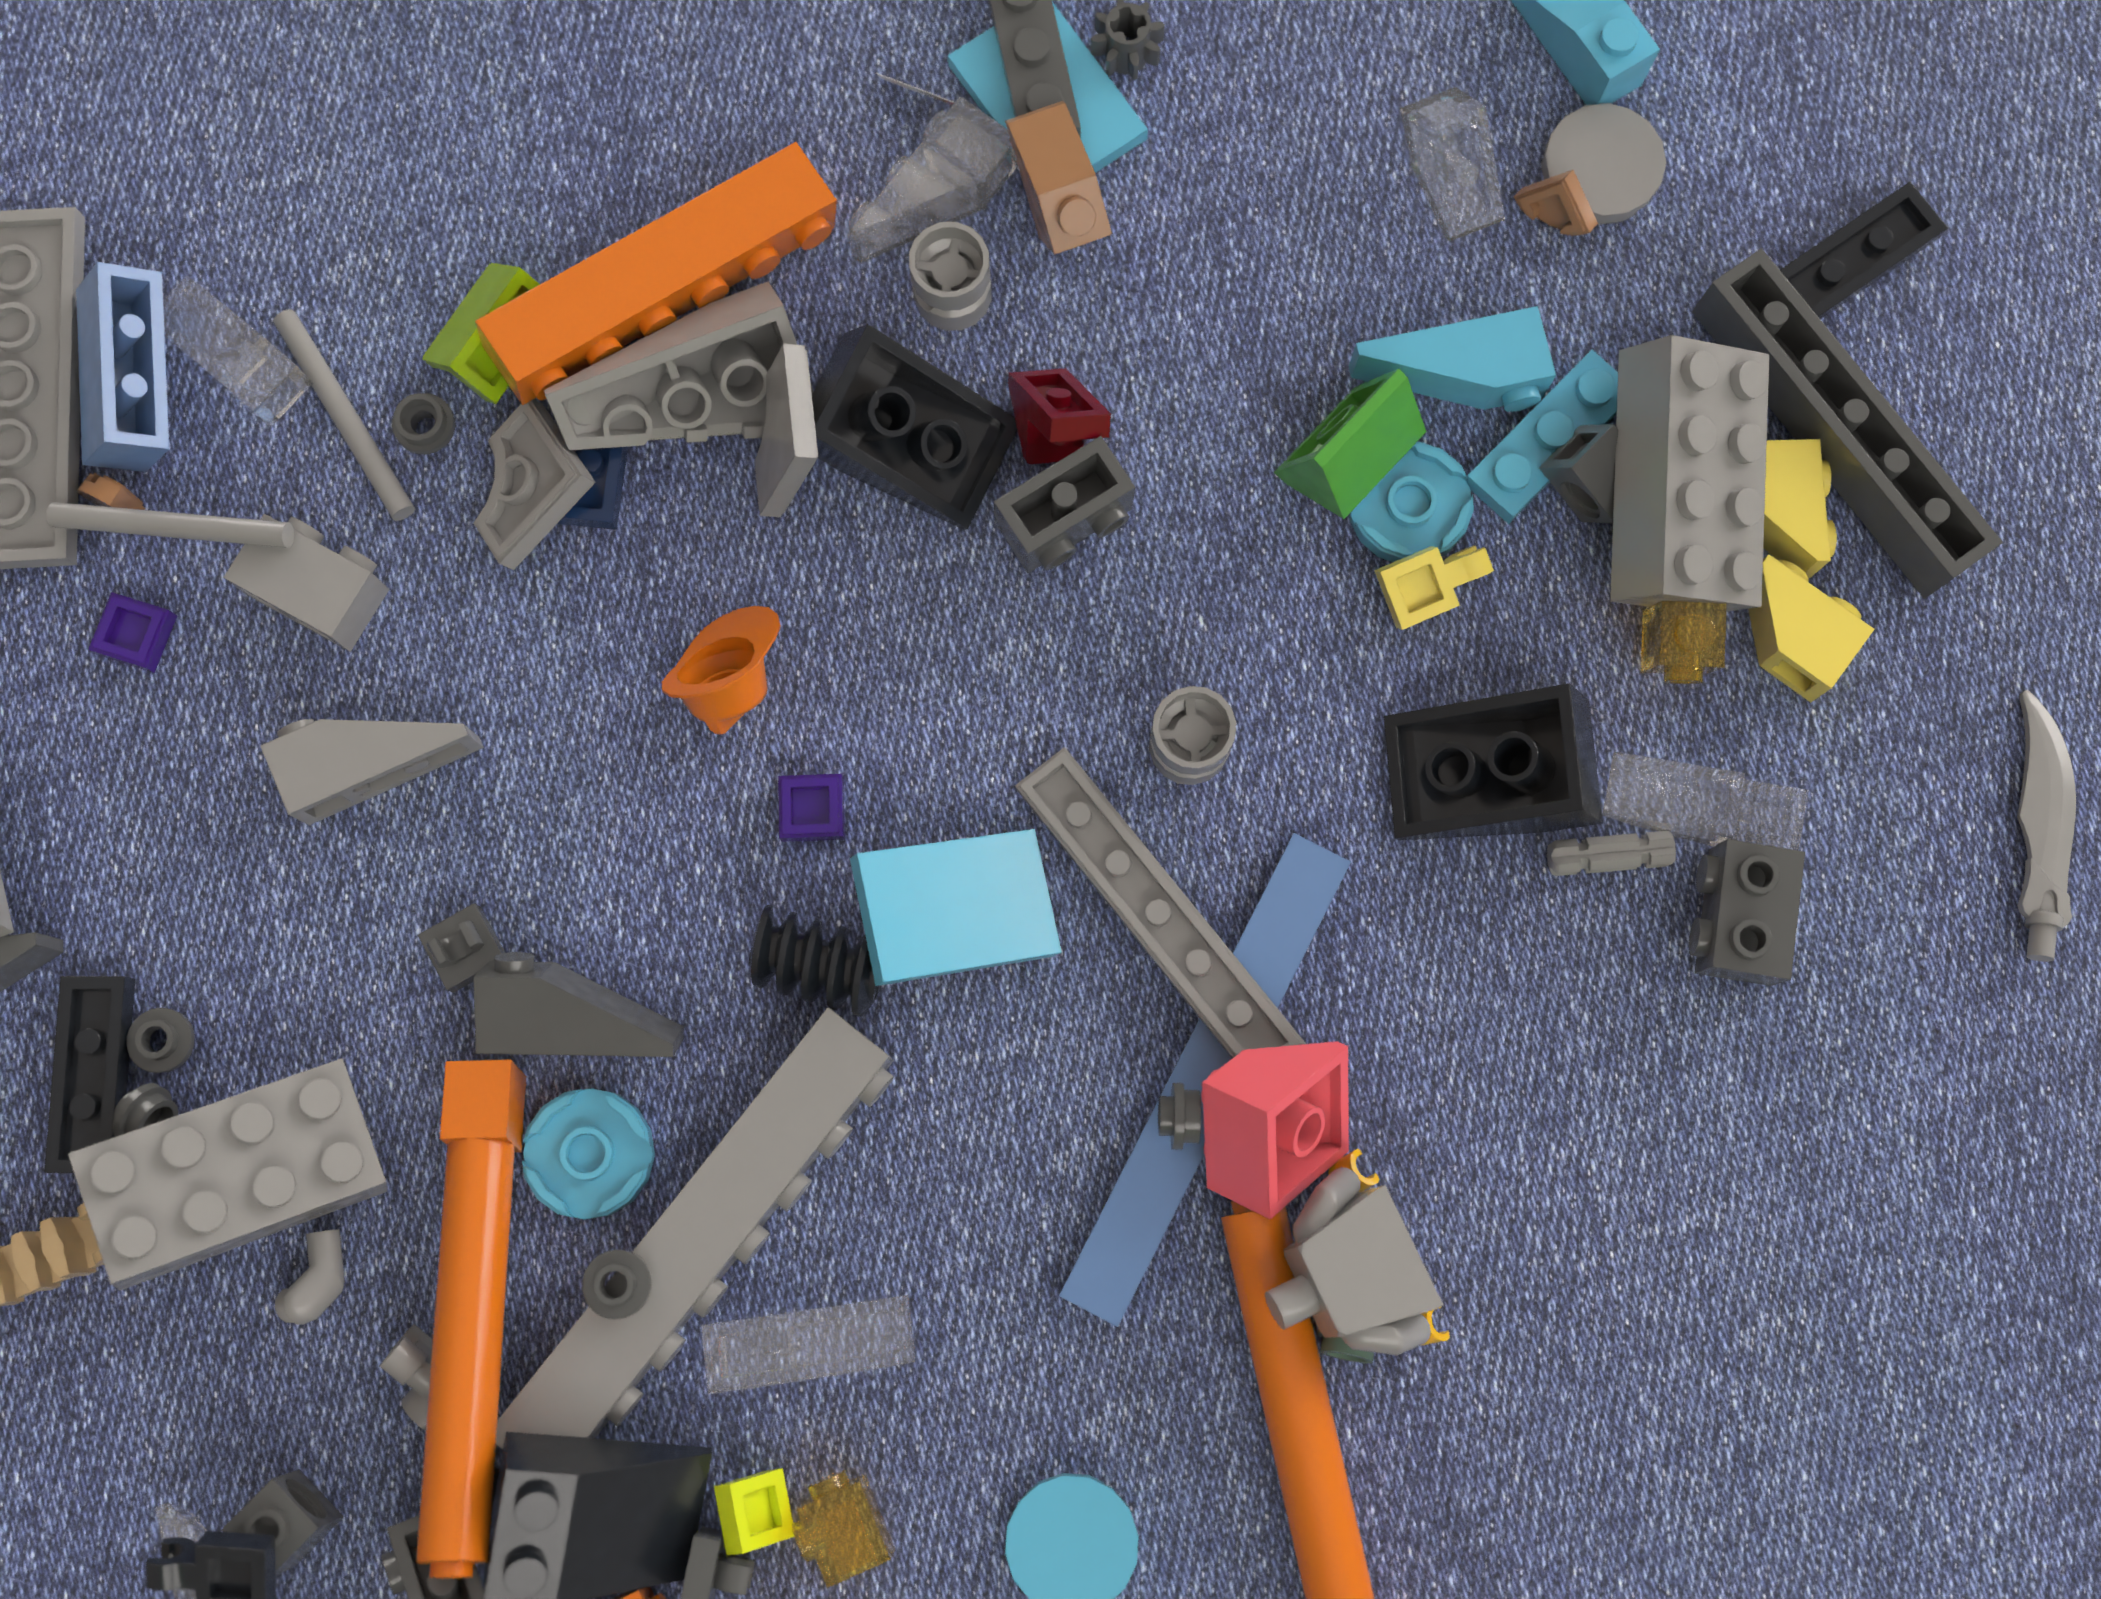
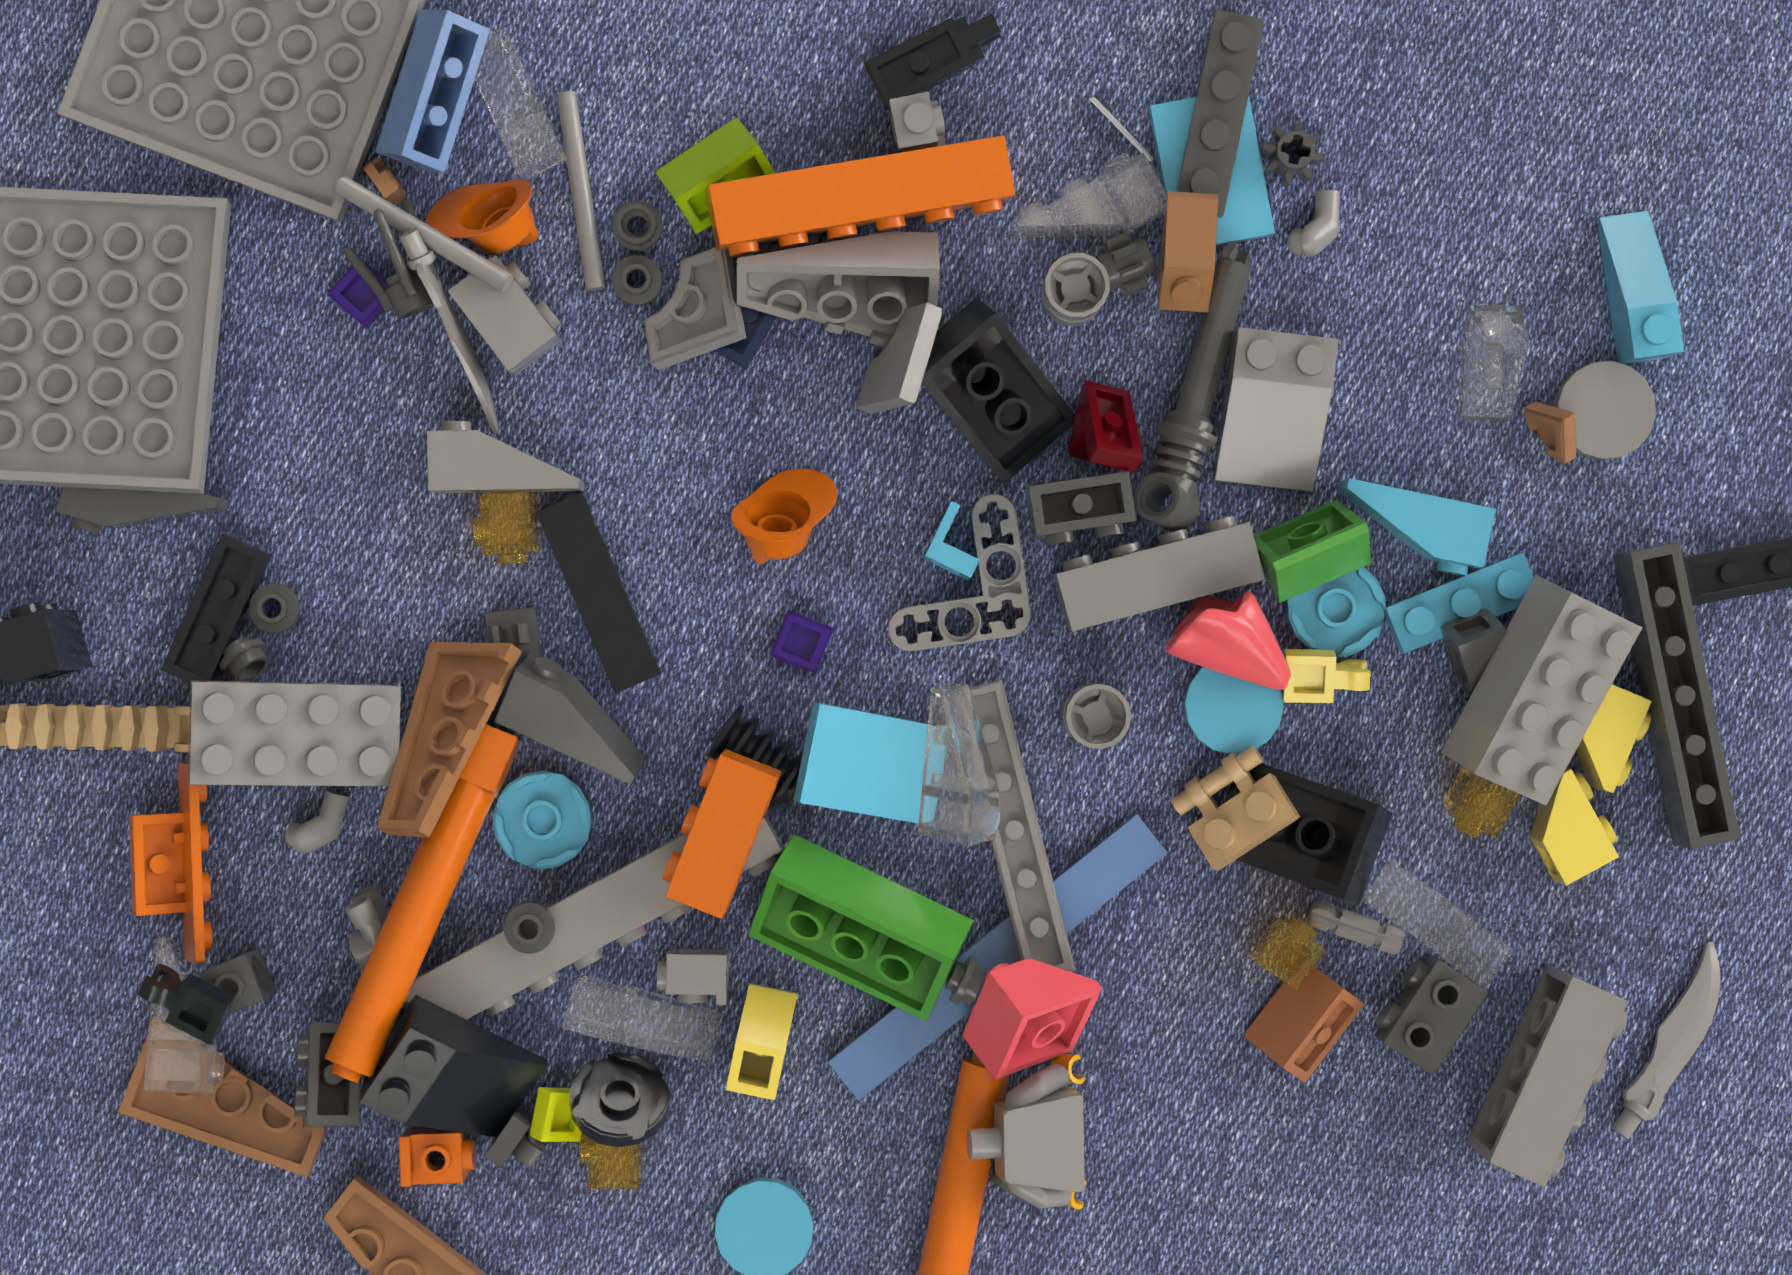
camera: 20 degrees right, 10 degrees up
none -> orange bracket [129,762,213,964]
none -> dark grey plant [343,198,433,320]
none -> medium nougat wing [377,642,522,838]
none -> light grey sword [399,228,499,434]
none -> orange piece [426,179,538,255]
none -> clear yellow brick [473,491,540,565]
none -> black tile [536,492,662,694]
none -> black tile [569,1052,670,1147]
none -> dark grey plate [612,255,662,305]
none -> light grey brick [657,948,730,1005]
none -> orange brick [662,749,782,919]
none -> light yellow slope [726,983,798,1100]
none -> bright green slope [749,834,974,1022]
none -> black hinge [863,14,1001,111]
none -> light grey beam [888,494,1031,651]
none -> light grey brick [889,92,946,153]
none -> clear slope [918,683,1000,847]
none -> medium azure panel [924,501,980,580]
none -> light grey brick [1053,516,1265,632]
none -> dark grey gear [1096,232,1156,297]
none -> dark grey piece [1134,243,1251,531]
none -> coral hat [1165,591,1291,690]
none -> tan plate [1171,745,1300,871]
none -> medium azure tile [1183,667,1284,754]
none -> light grey slope [1213,327,1339,492]
none -> nougat panel [1245,959,1365,1083]
none -> clear yellow brick [1248,916,1326,991]
none -> light grey arm [1288,190,1340,257]
none -> light grey brick [1466,964,1629,1188]

